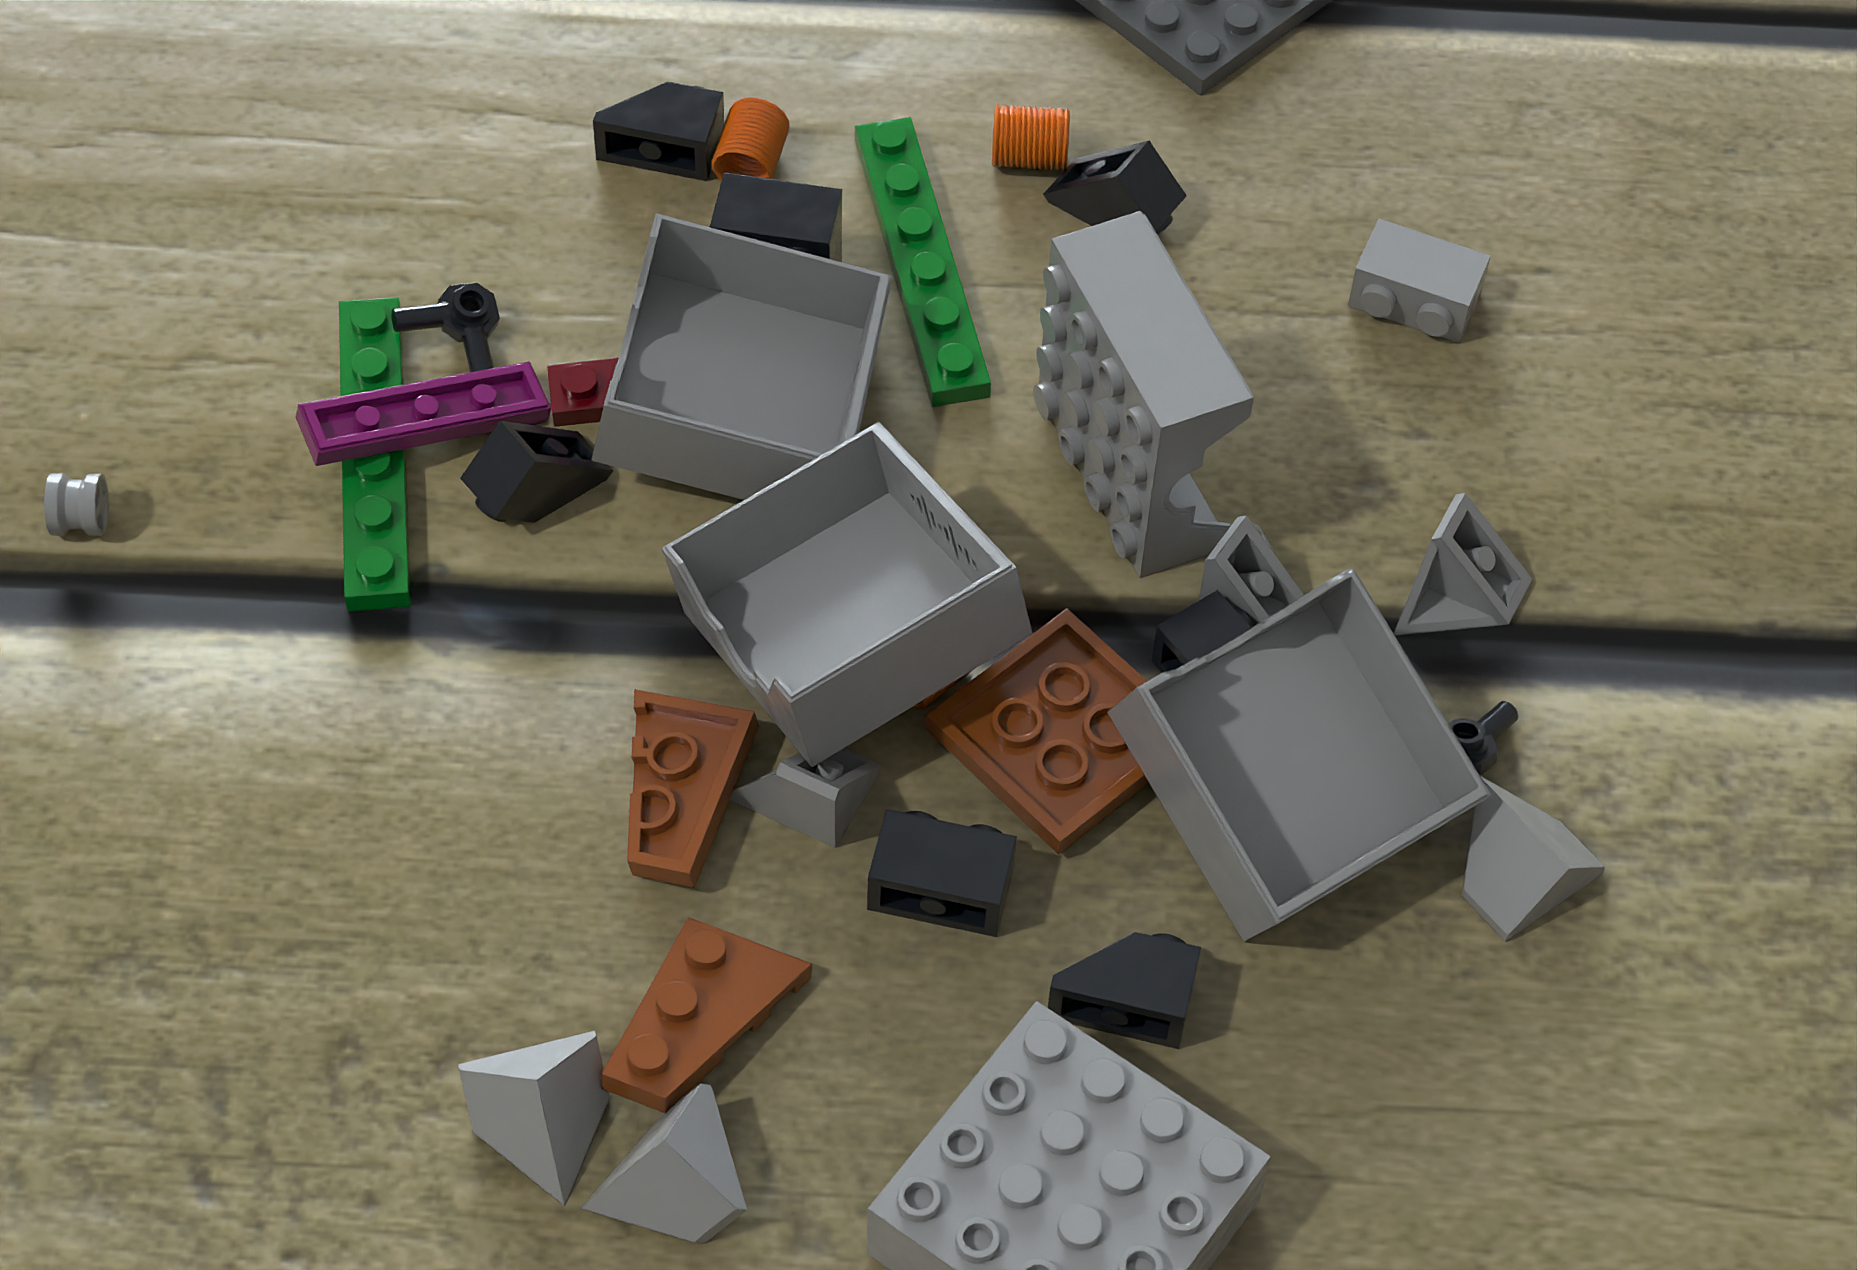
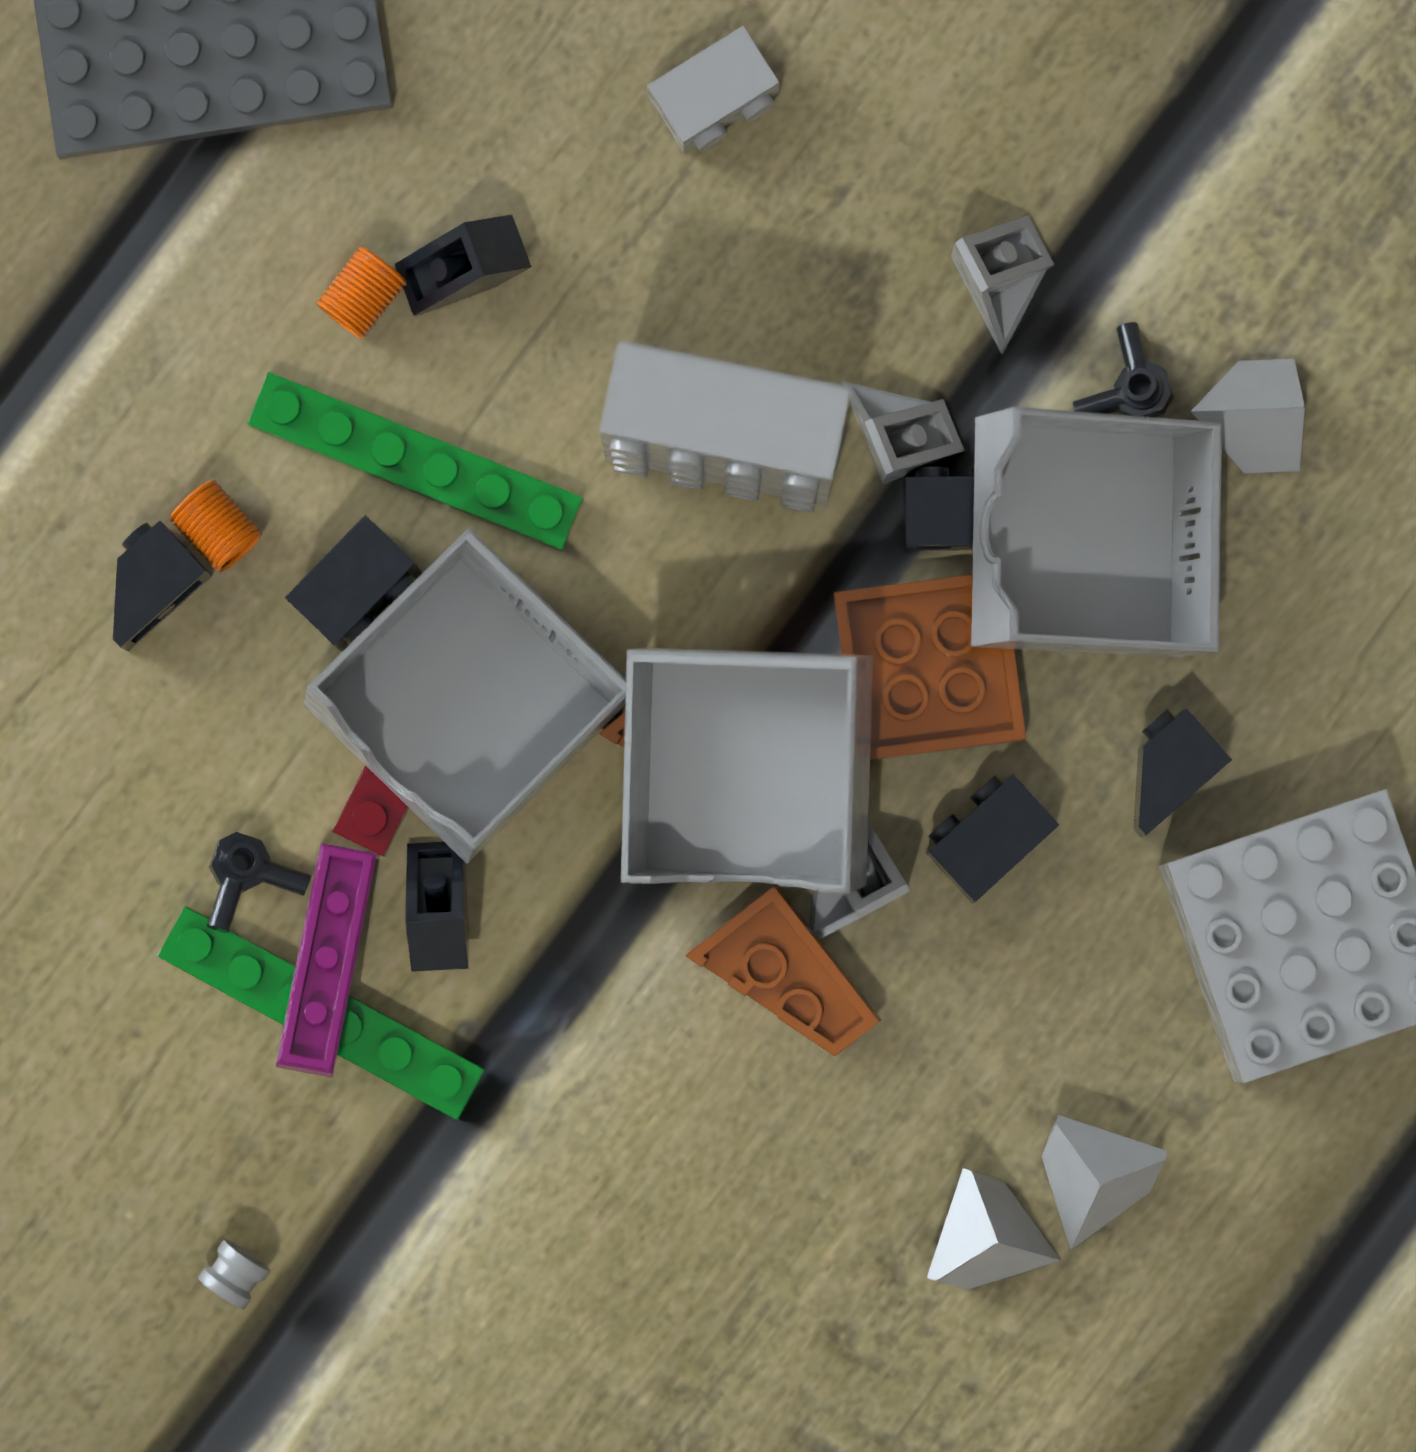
camera: 50 degrees left, 30 degrees up
dark orange wing [601,917,812,1113] -> none

